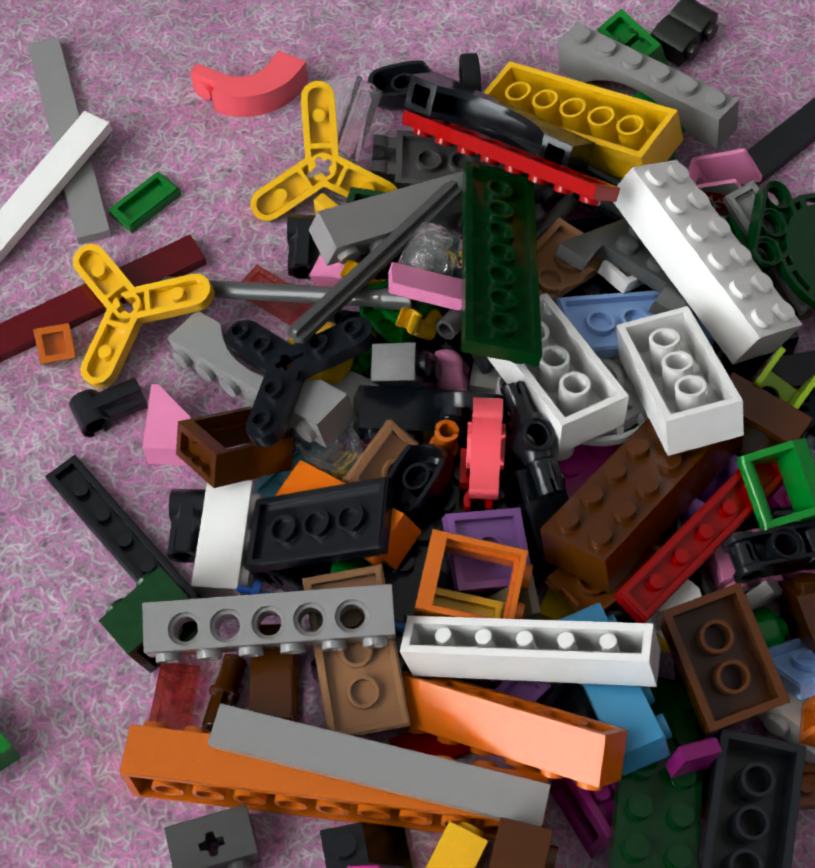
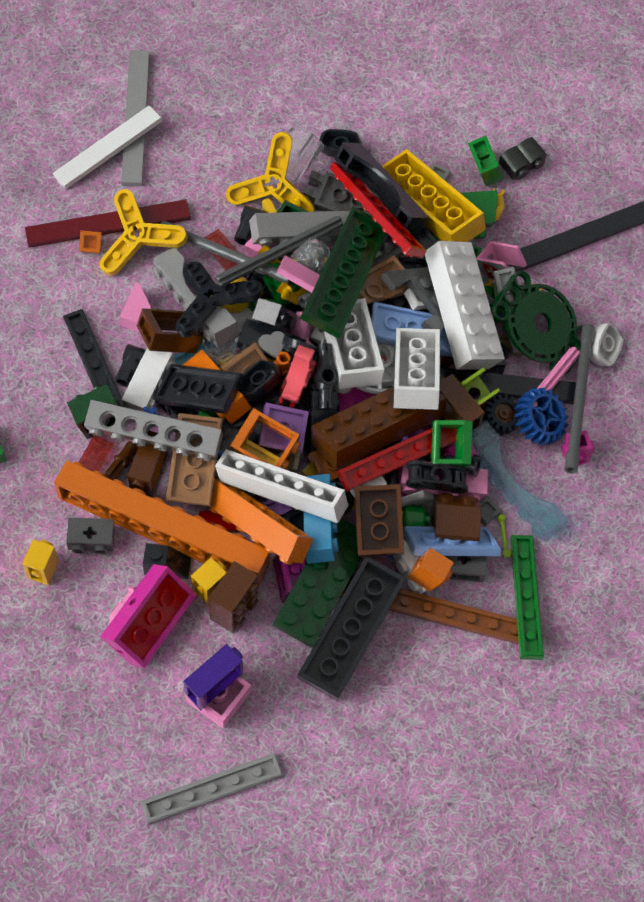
camera: 10 degrees right, 5 degrees up
black piece [69,378,148,438] -> none
green tile [108,171,181,234] -> none
coral arch [190,50,308,117] -> none
light grey tile [208,703,551,827] -> none
black tyre [459,53,482,92] -> none
light grey arch [558,23,739,149] -> none
magenta tile [665,737,722,778] -> none
none -> light grey tile [258,331,285,358]

